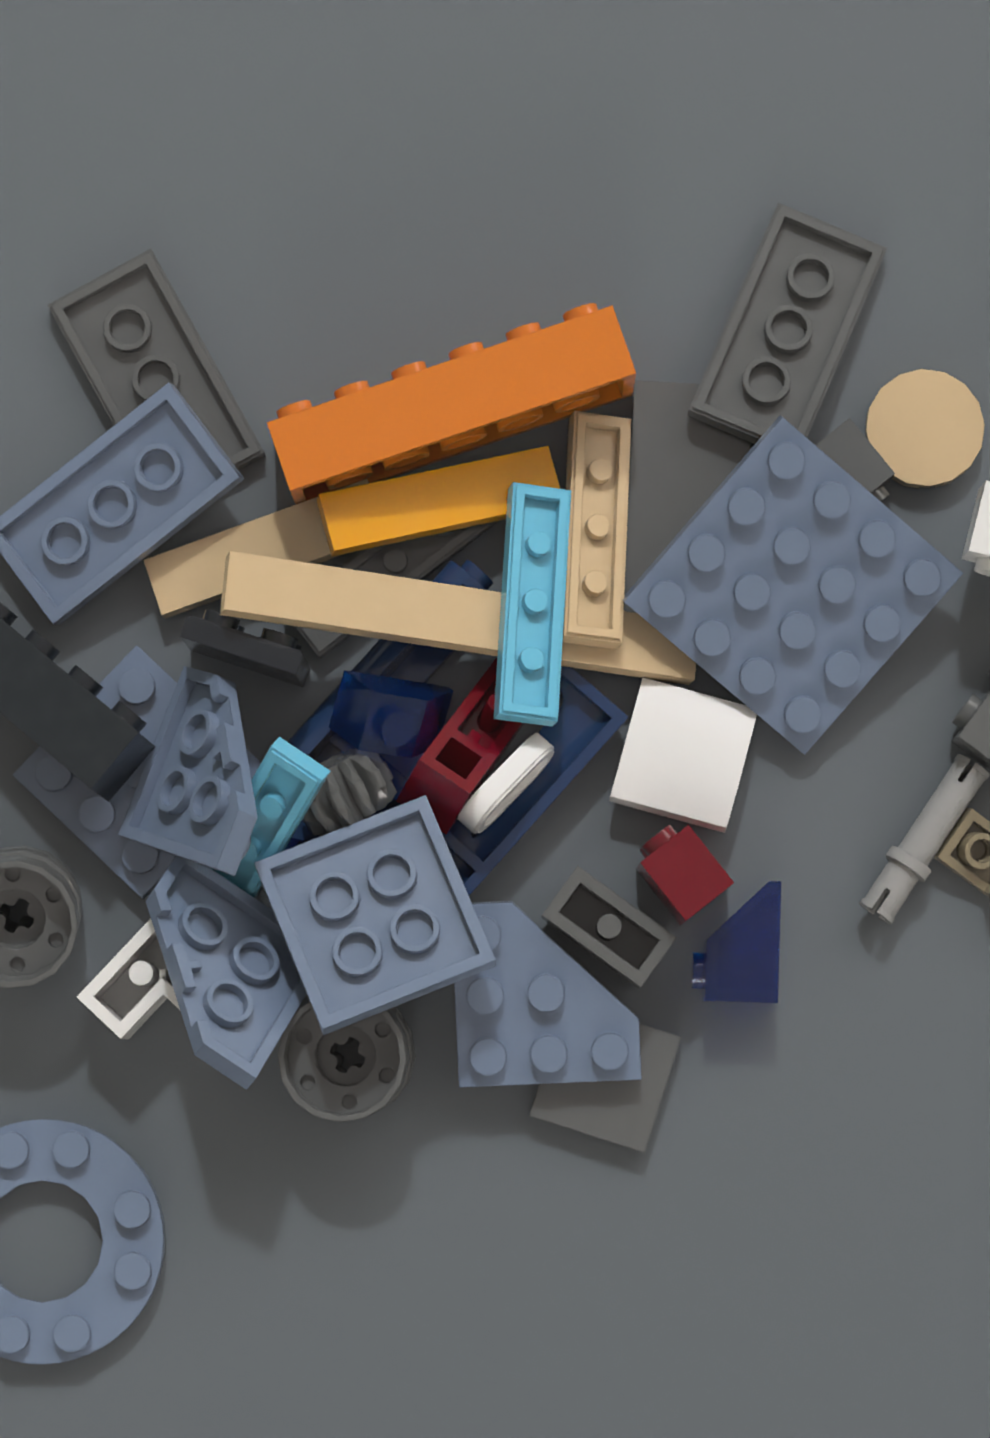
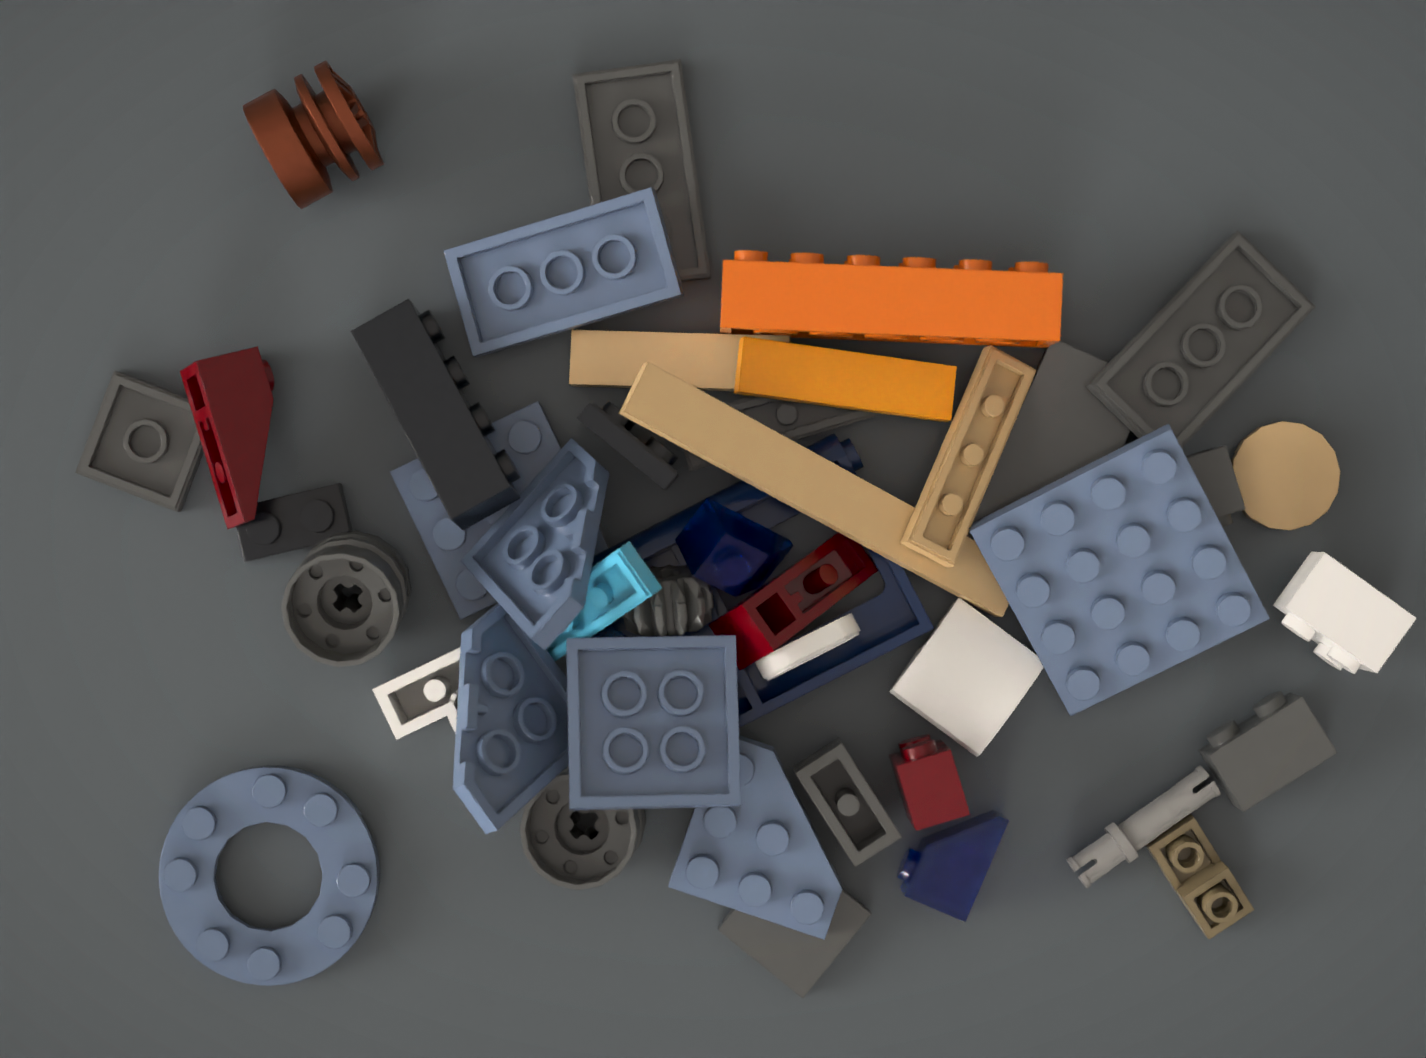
camera: 15 degrees right, 5 degrees up
medium azure tile [494,482,571,727] -> none

